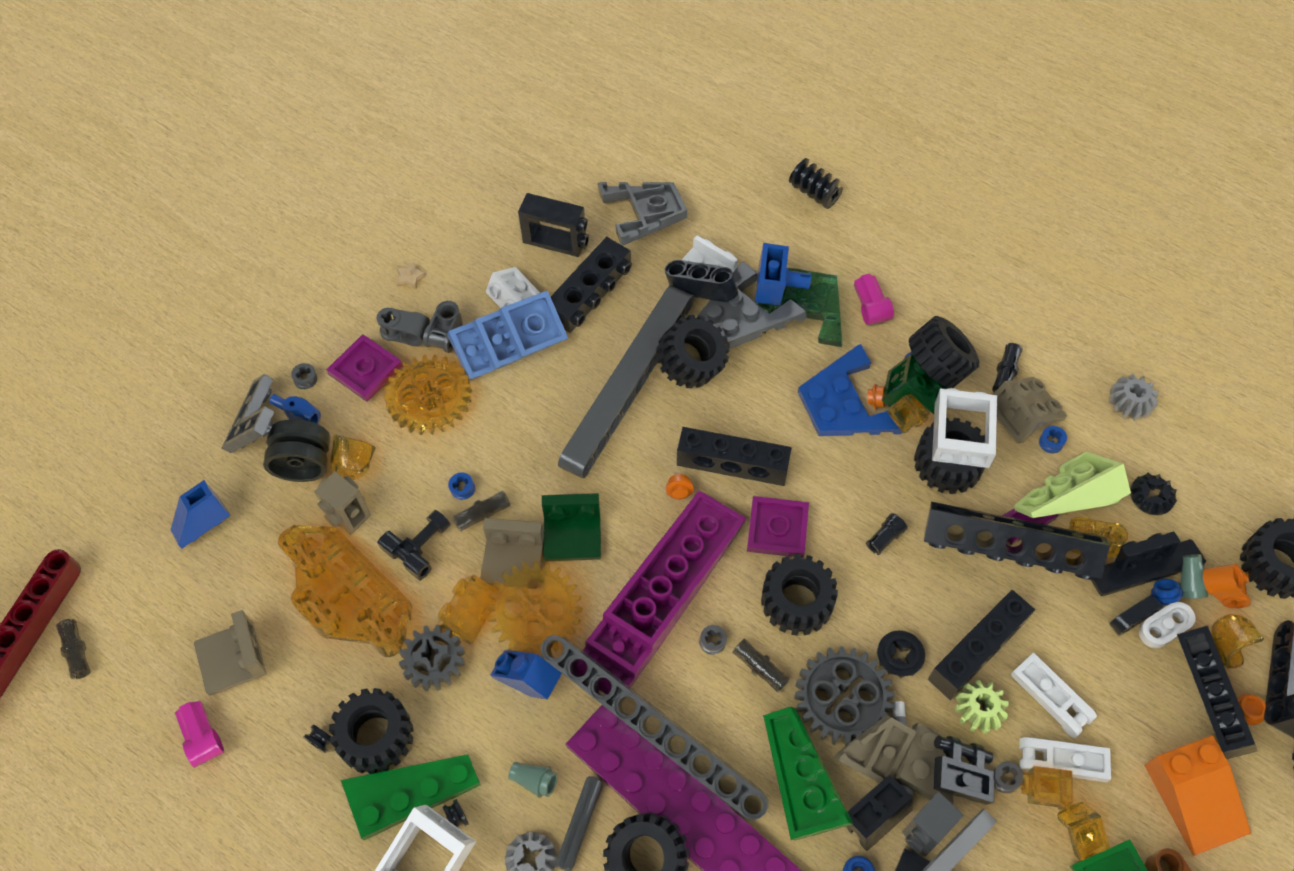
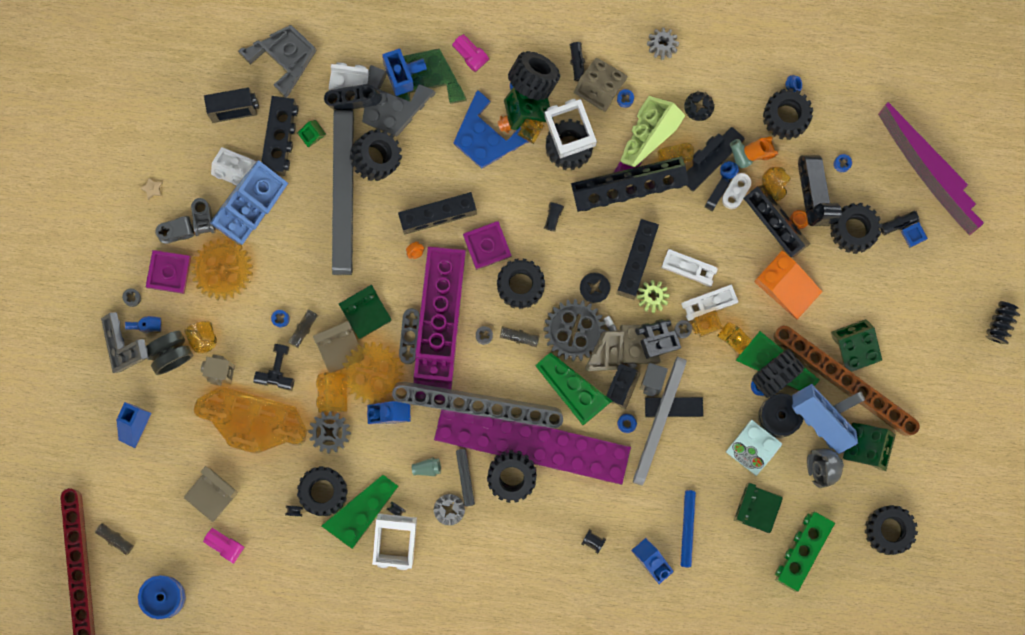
camera: 30 degrees left, 20 degrees up
none -> blue wheel [138,575,186,619]
none -> green slope [297,120,326,147]
none -> dark grey beam [399,308,420,365]

